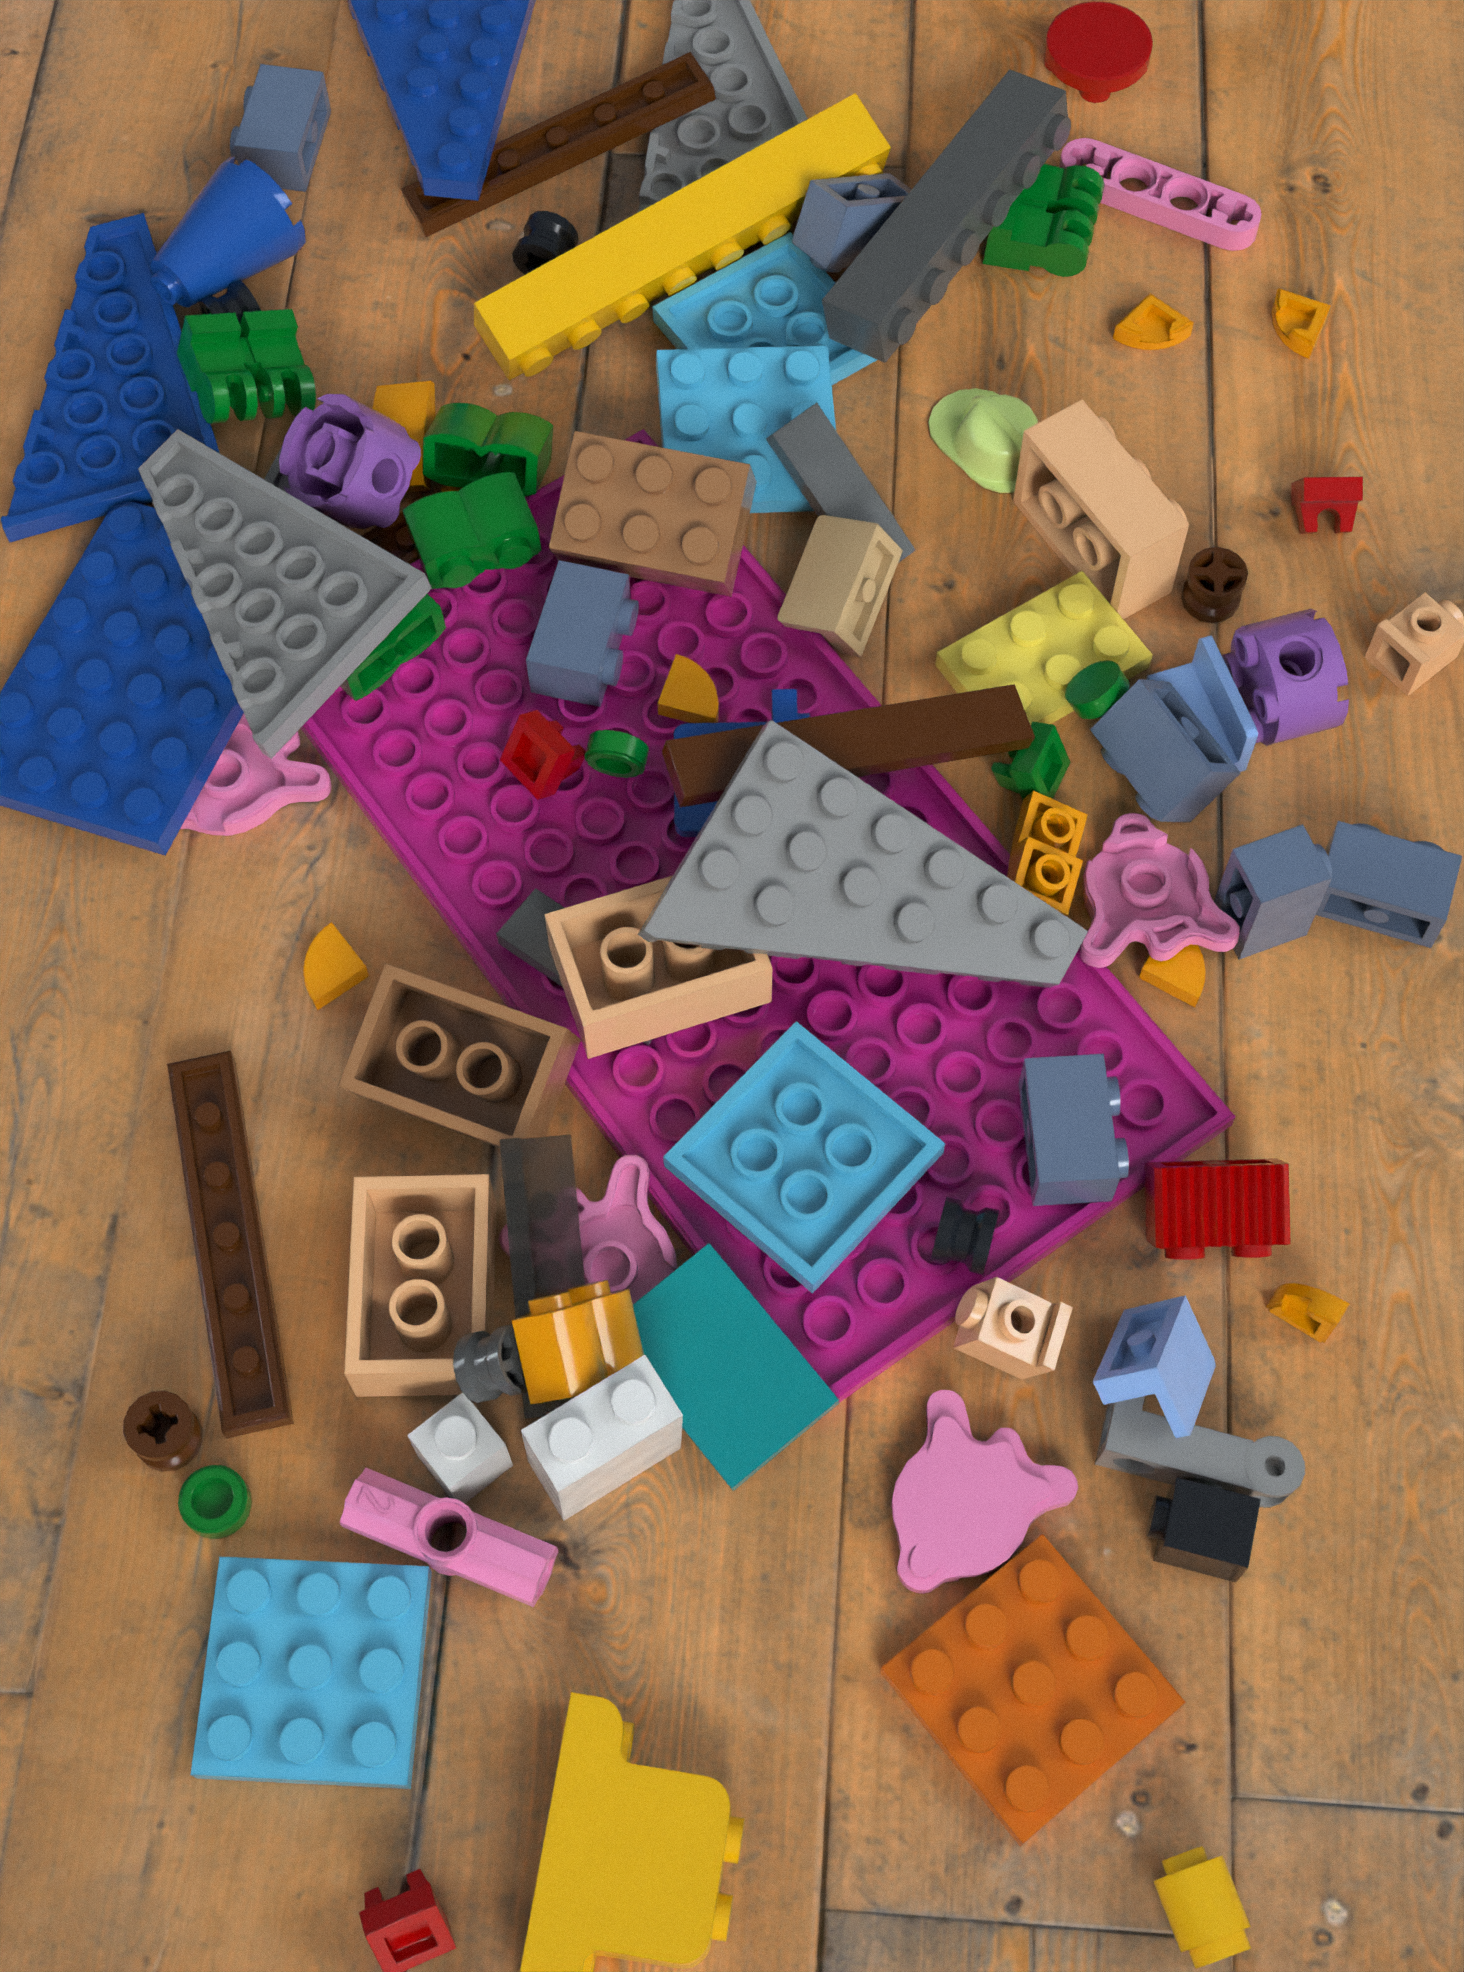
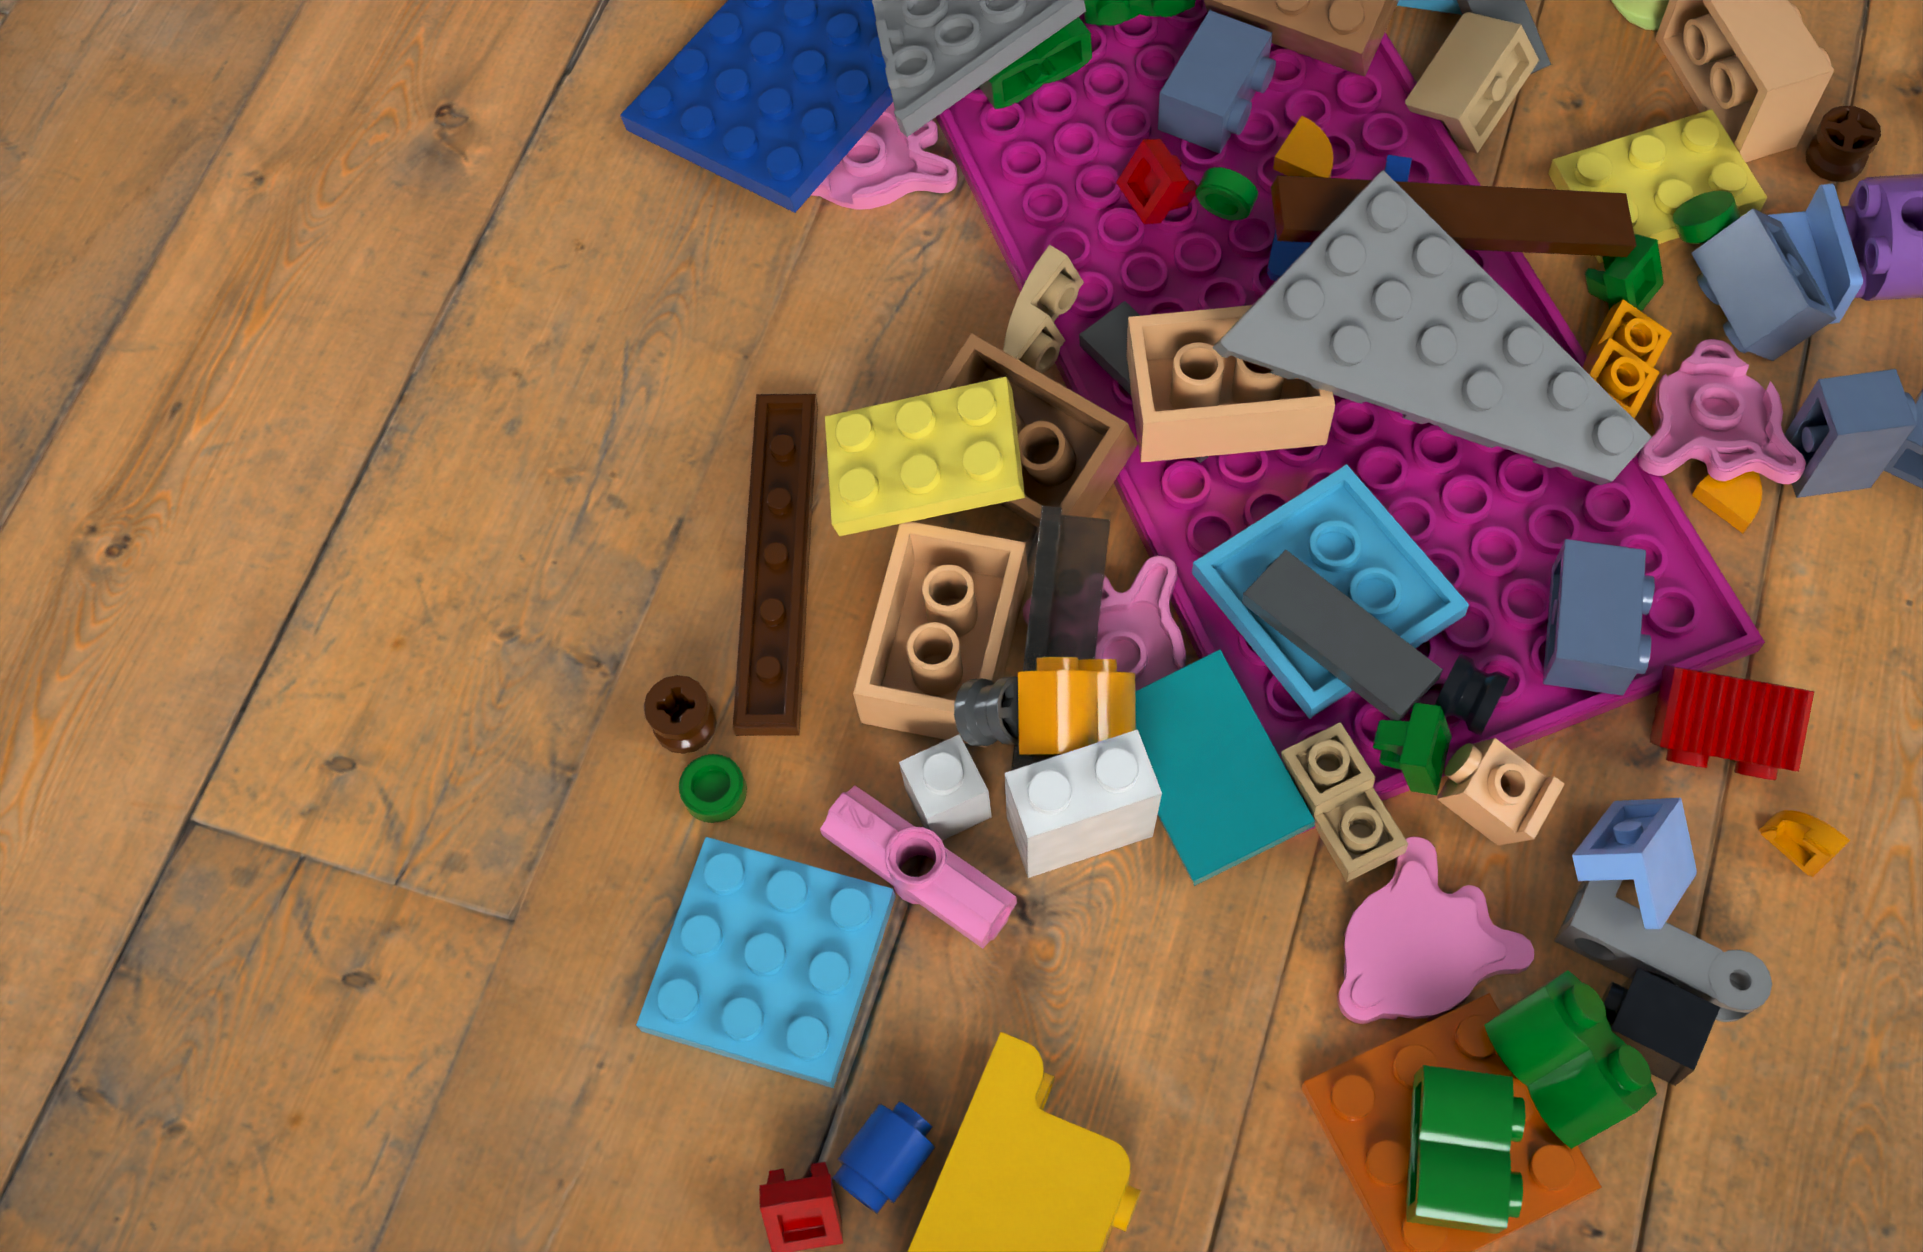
camera: 20 degrees right, 0 degrees up
light orange tile [303,922,369,1011] -> none
none -> light yellow plate [825,376,1025,536]
none -> blue brick [832,1101,935,1214]
none -> tan slope [1003,244,1084,373]
none -> dark grey tile [1242,550,1443,721]
none -> tan slope [1281,722,1408,882]
none -> green tile [1373,703,1452,795]
none -> green brick [1406,1065,1525,1234]
none -> green brick [1484,970,1657,1149]

